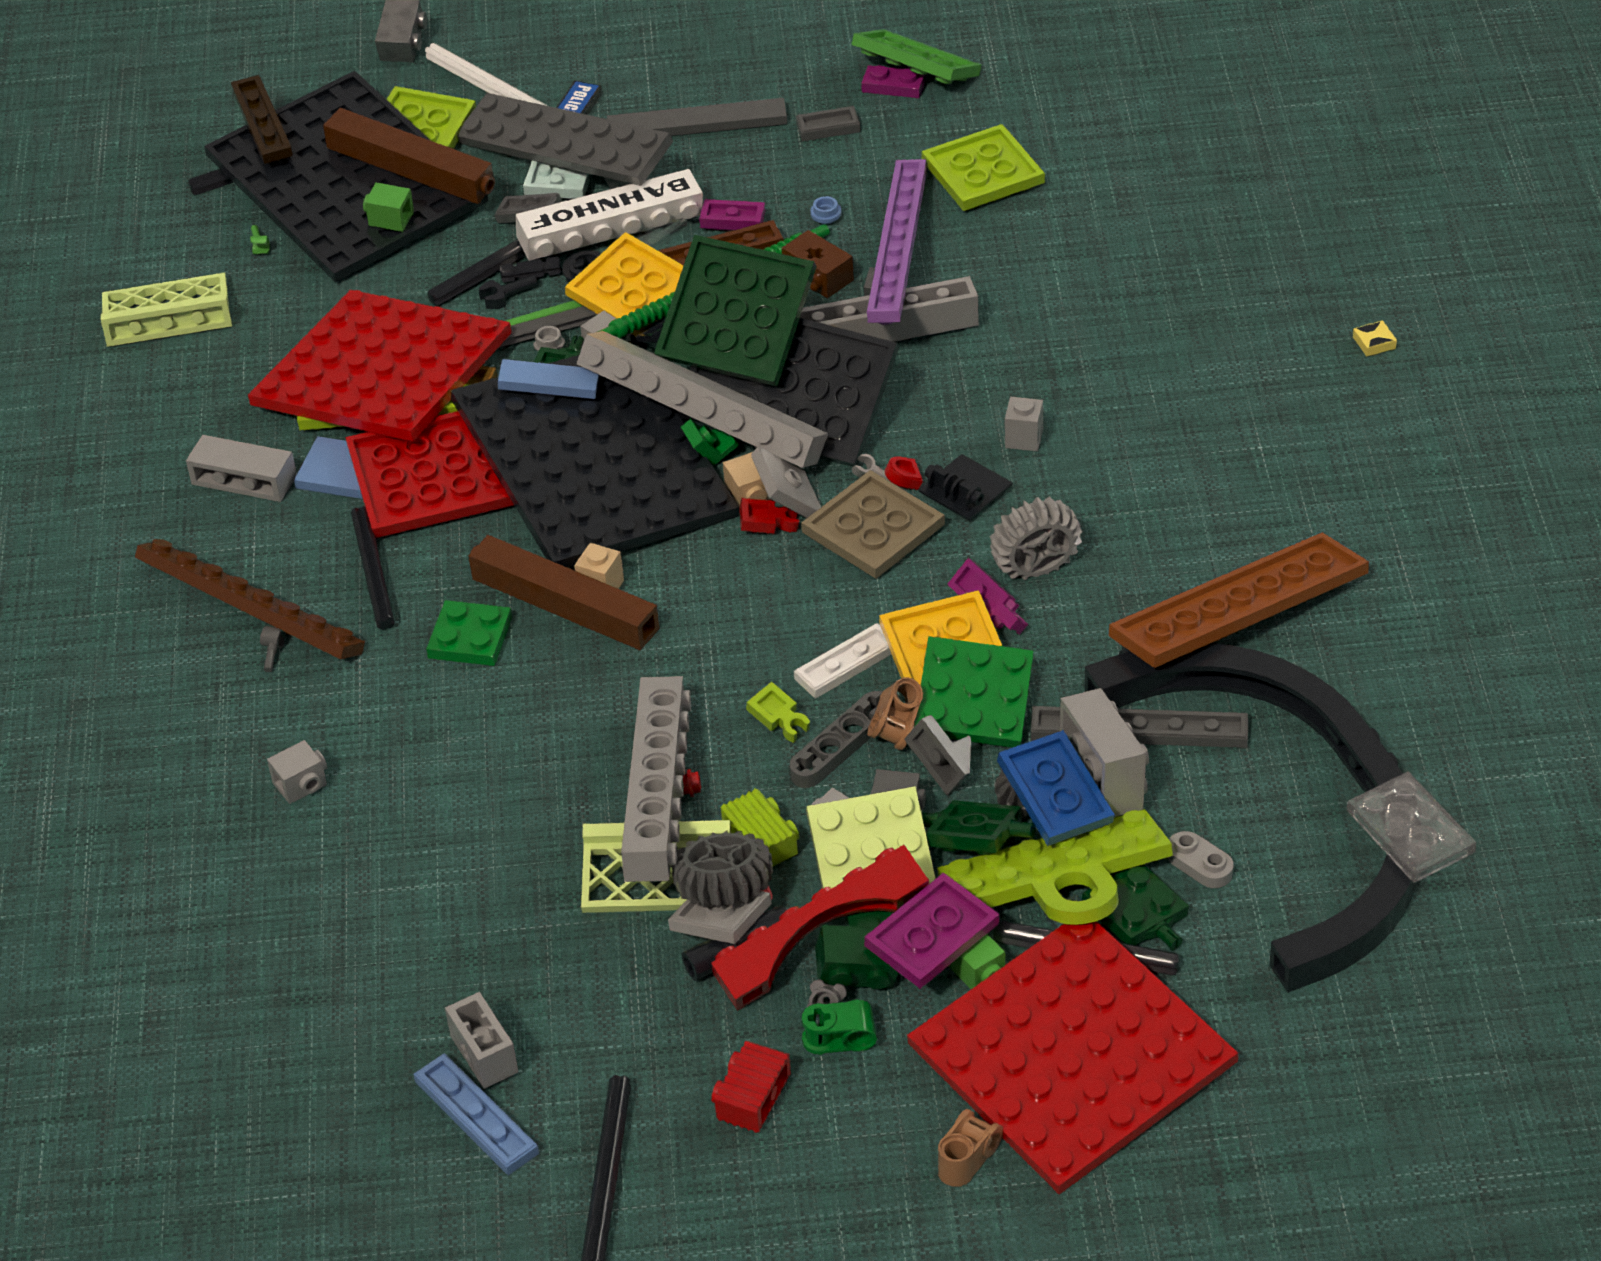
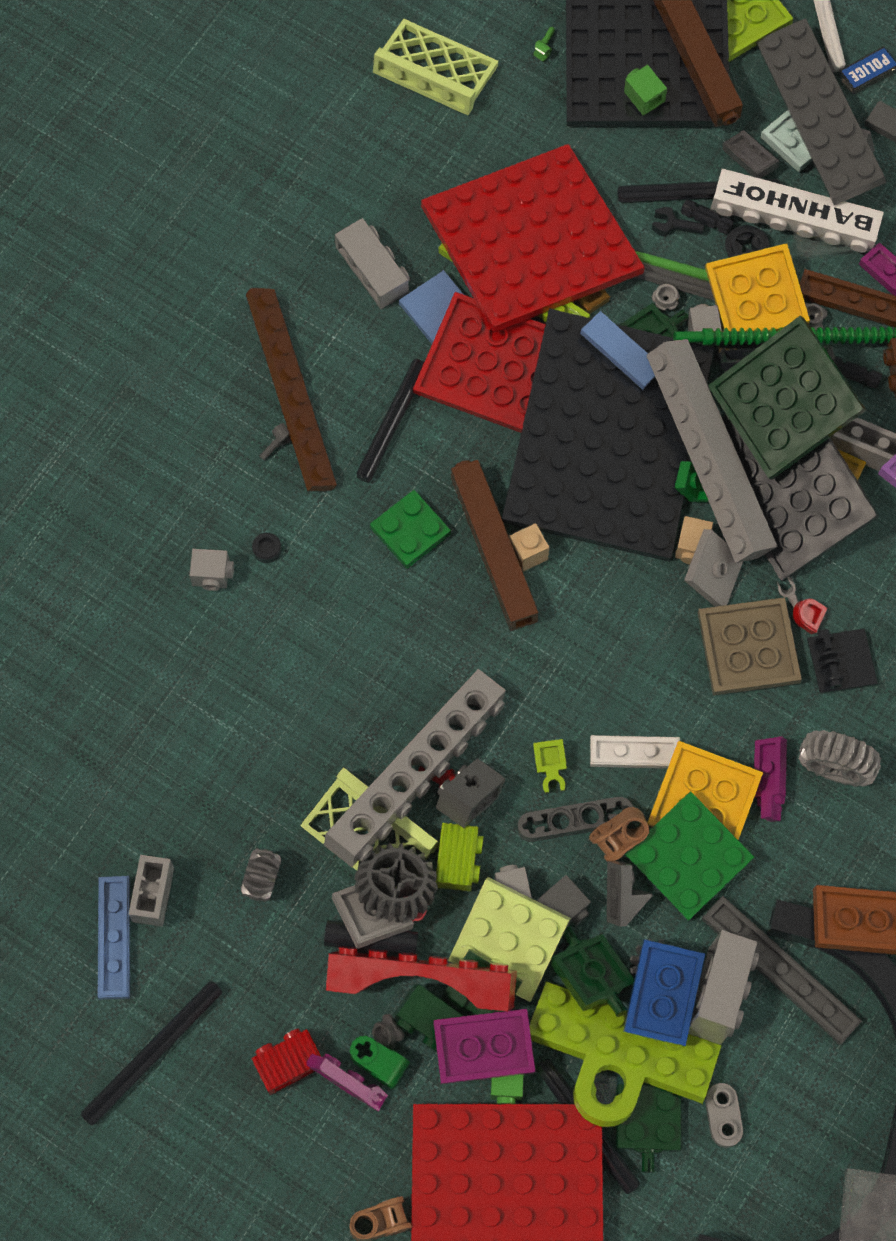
camera: 35 degrees right, 25 degrees up
red plate [740,498,799,534] -> none
none -> flat silver gear [241,848,281,902]
none -> black tile [252,533,282,563]
none -> magenta hinge [306,1053,388,1111]
none -> dark grey brick [436,758,506,828]

